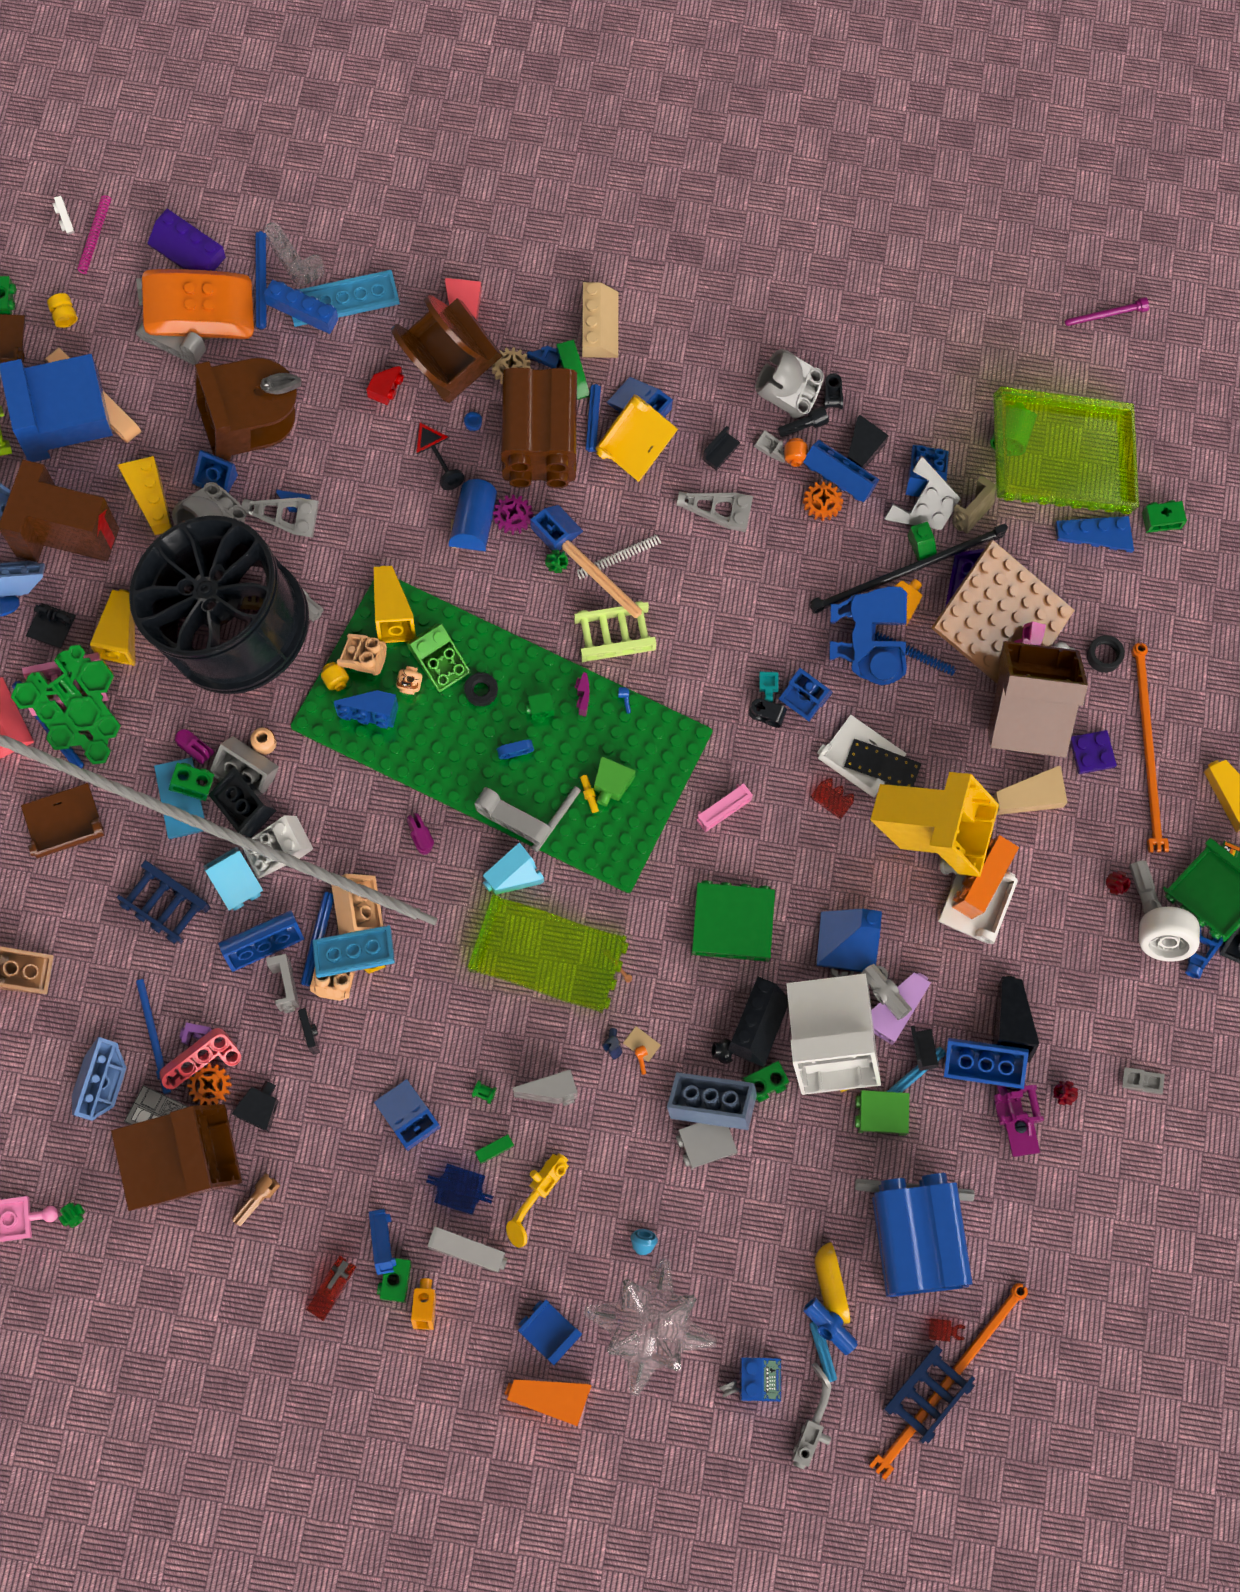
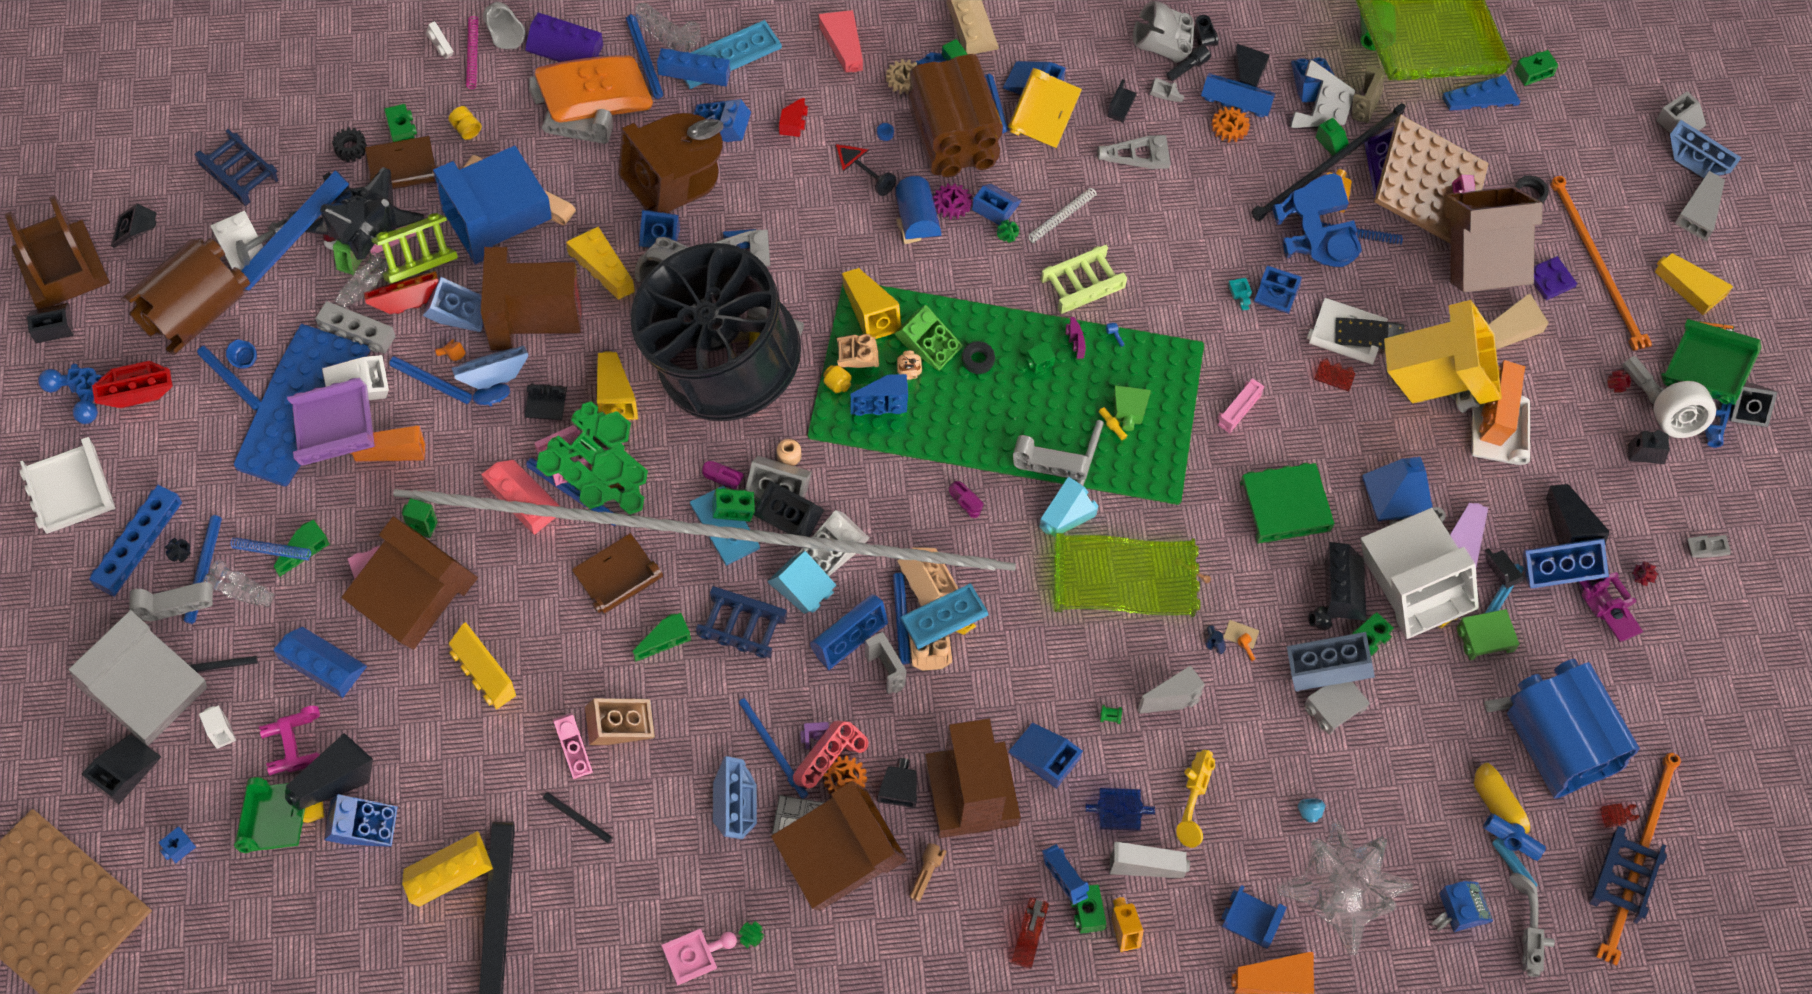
camera: 15 degrees left, 10 degrees down
black plate [298,1008,320,1055] -> none
reddish brown piece [391,294,503,403] -> none
green piece [475,1134,514,1164] -> none
blue beam [497,740,534,759] -> none
light nougat axle [562,540,642,618] -> none
black piece [749,698,787,728] -> none
orange head [784,438,808,467] -> none
light grey piece [861,964,912,1020] -> none
none -> light grey hair [483,2,525,49]
none -> green slope [633,613,691,662]
none -> blue slope [694,99,751,142]
none -> reddish brown piece [924,718,1021,838]
none -> black torso [1628,430,1669,464]

